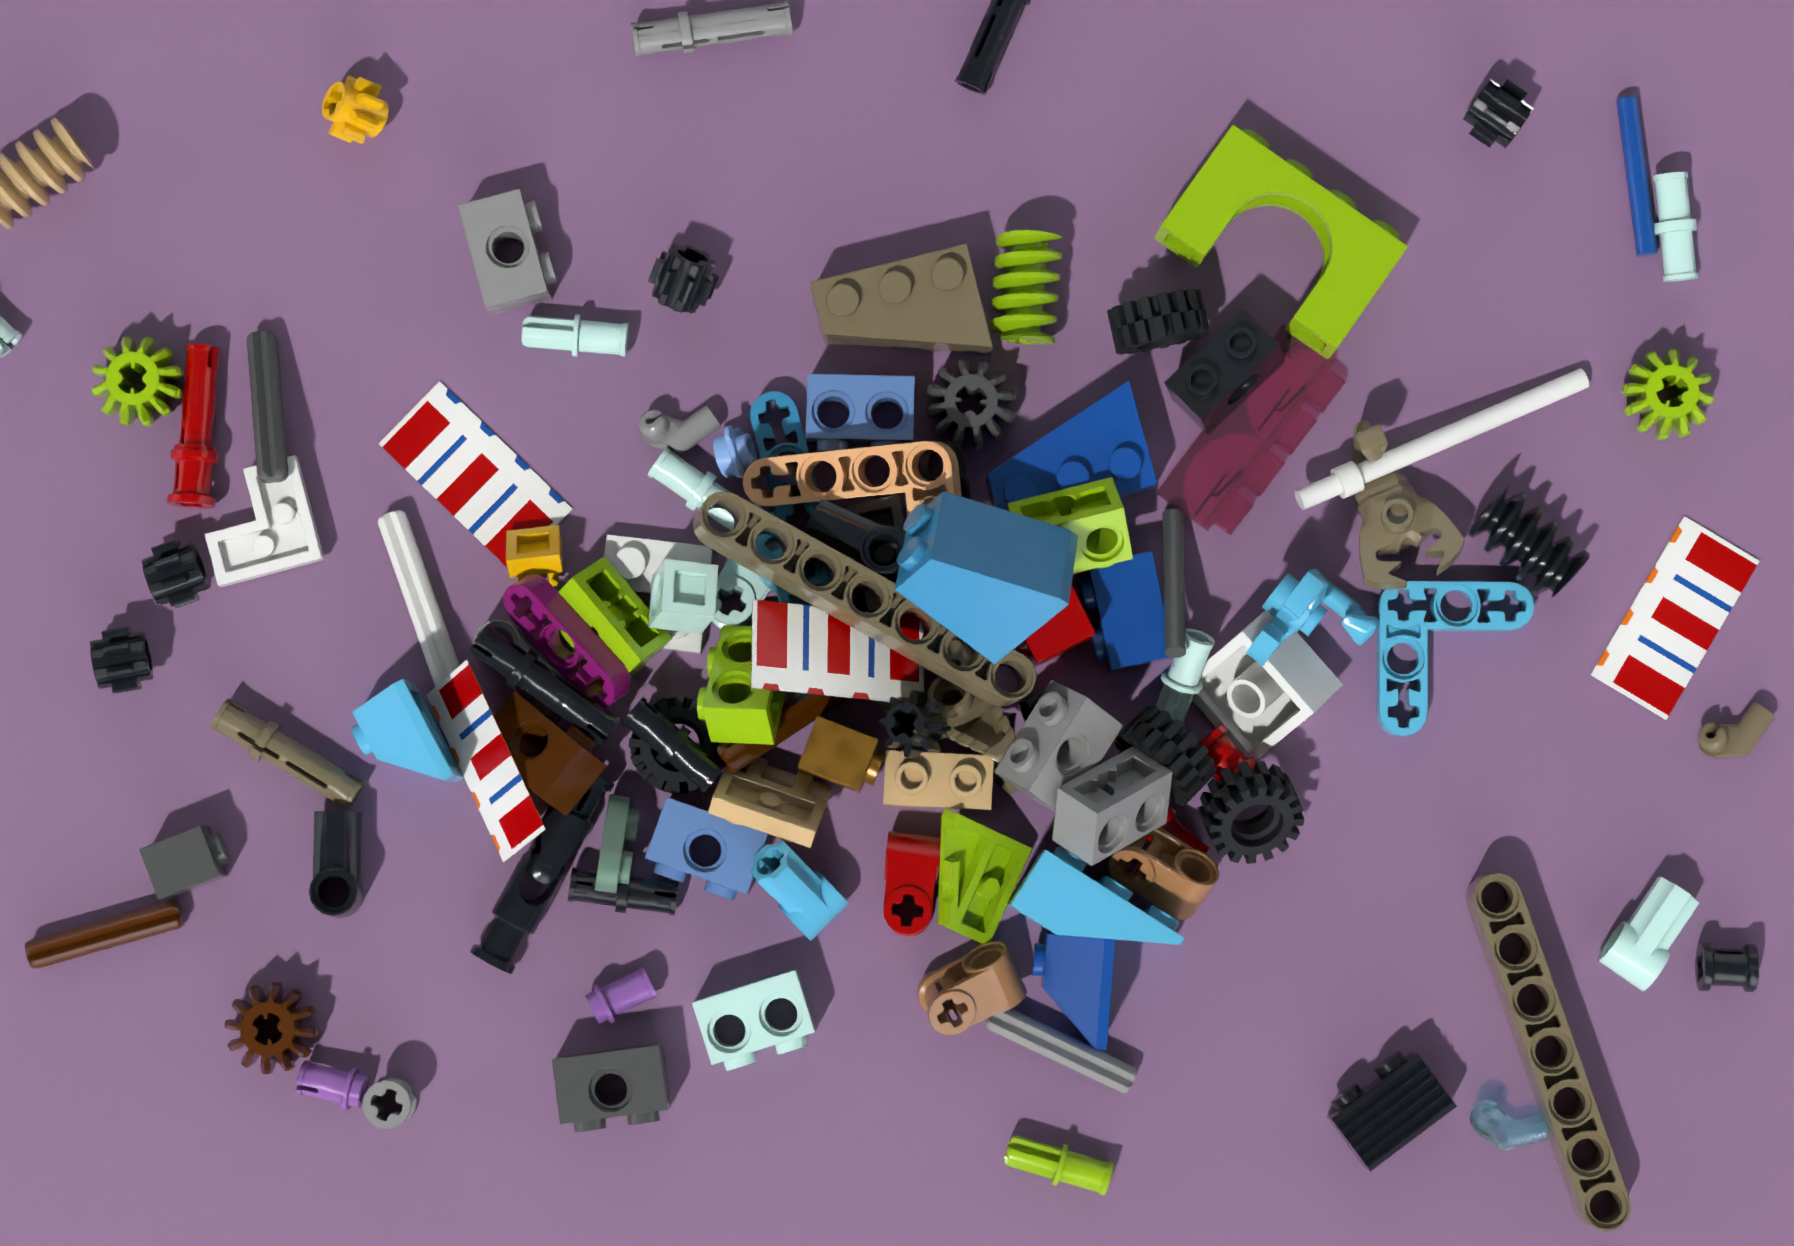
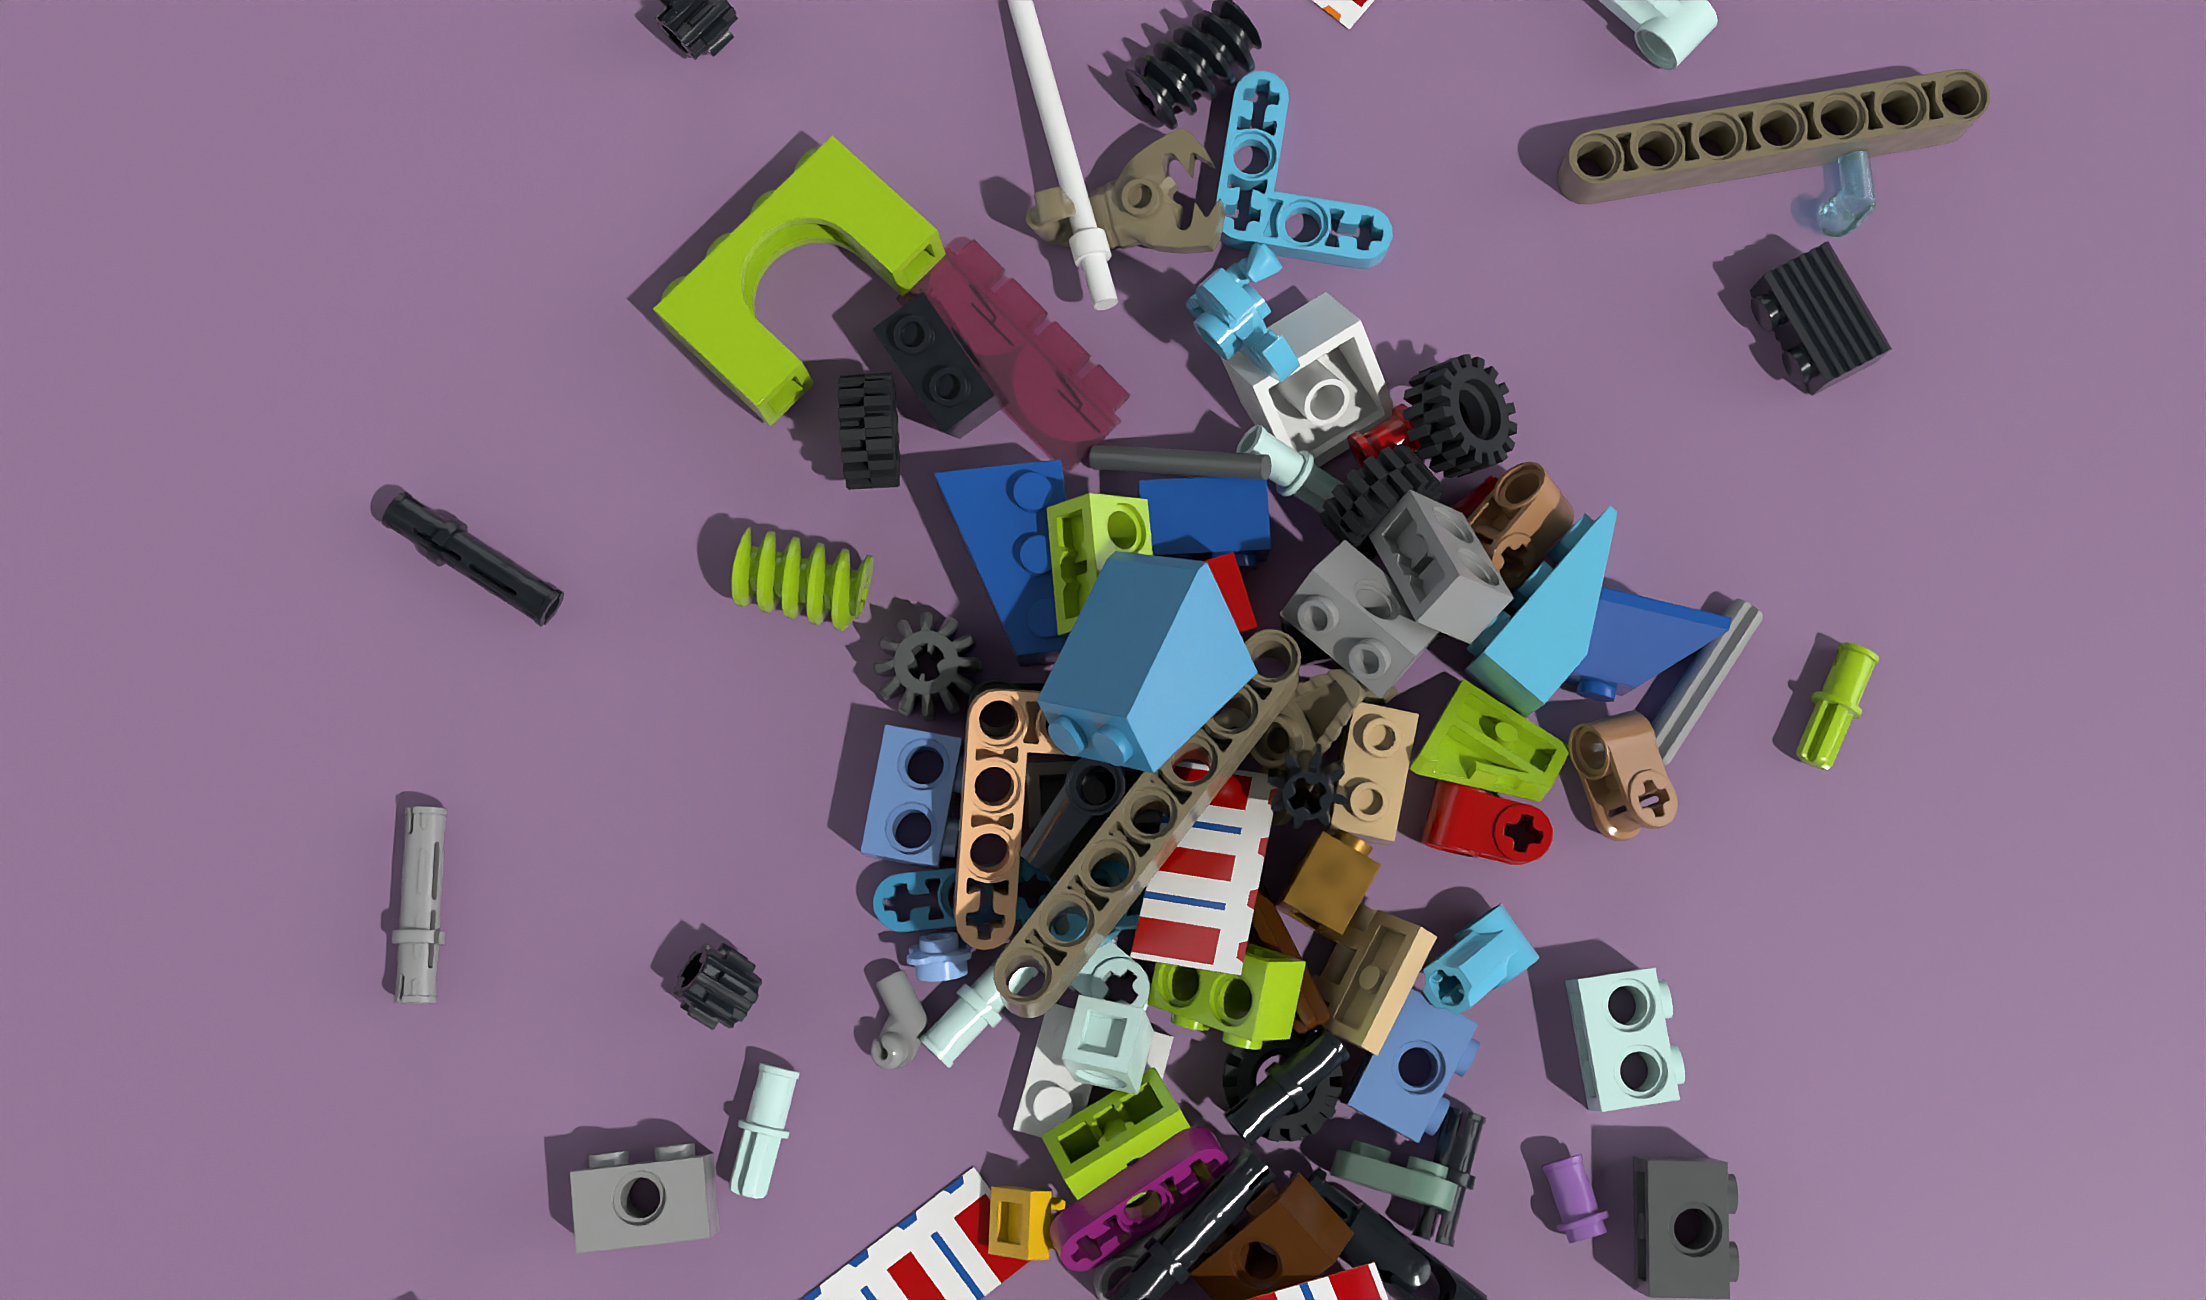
camera: 80 degrees left, 5 degrees down
dark tan wedge [810,243,993,356] -> none

